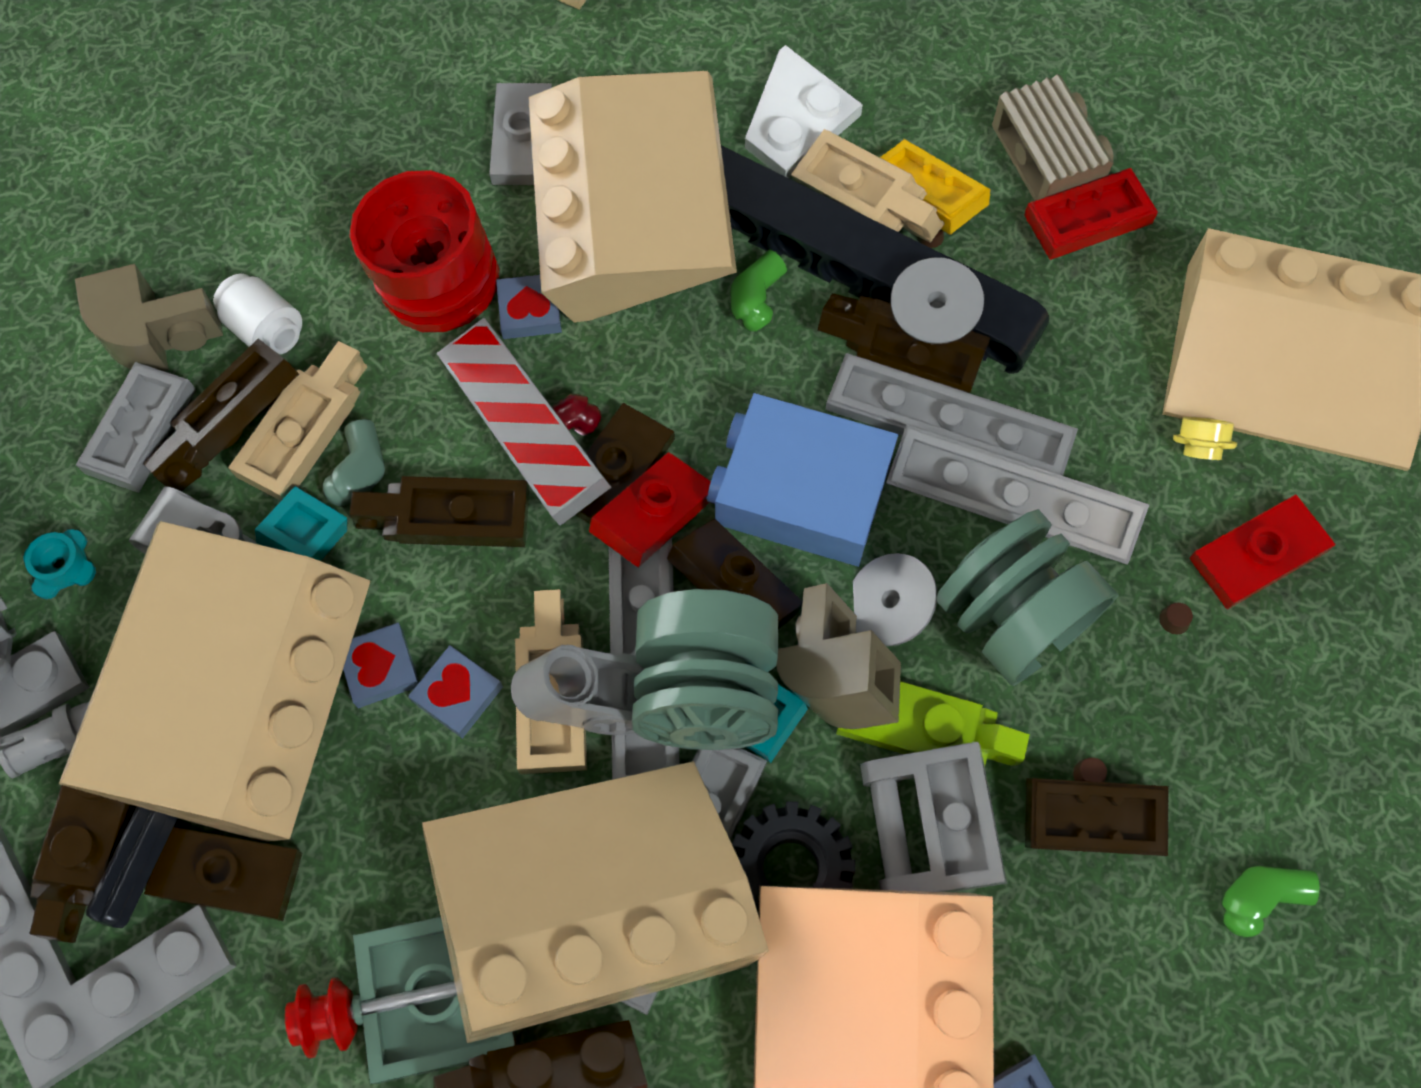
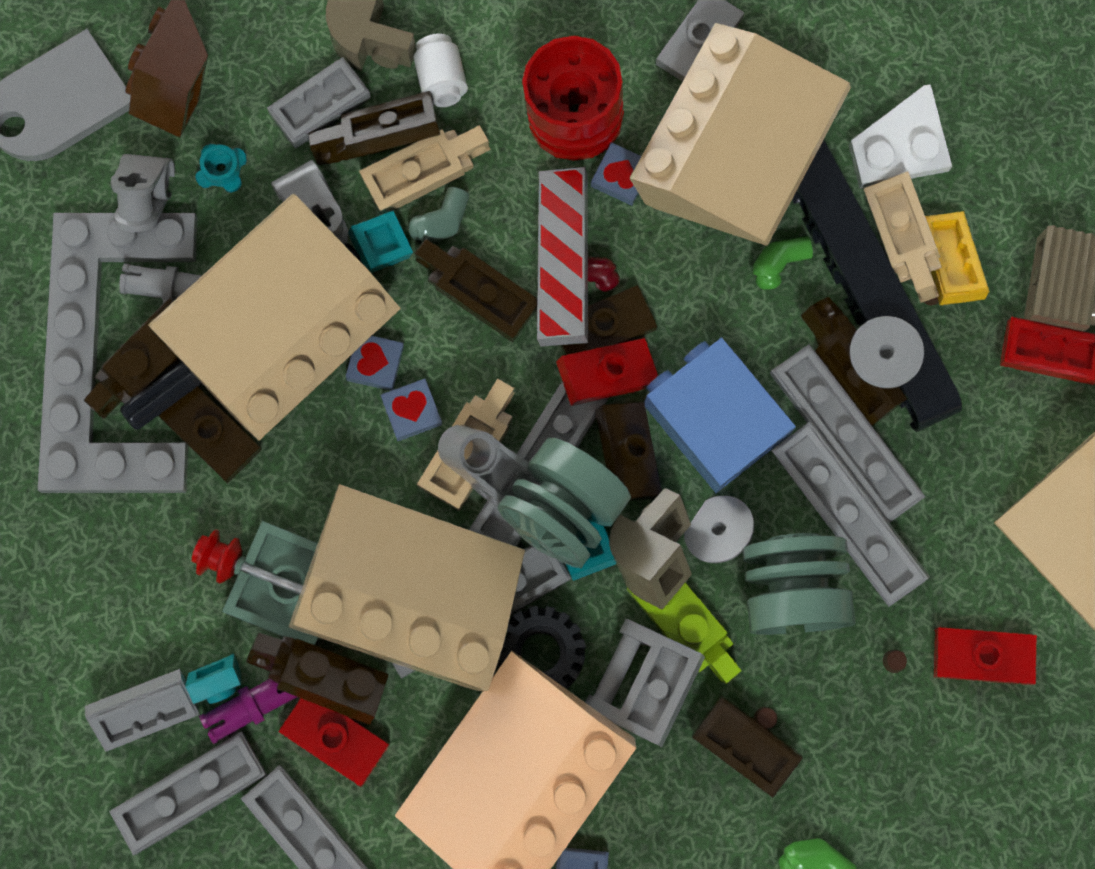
camera: 30 degrees right, 10 degrees up
light yellow plate [1173,417,1237,460] -> none

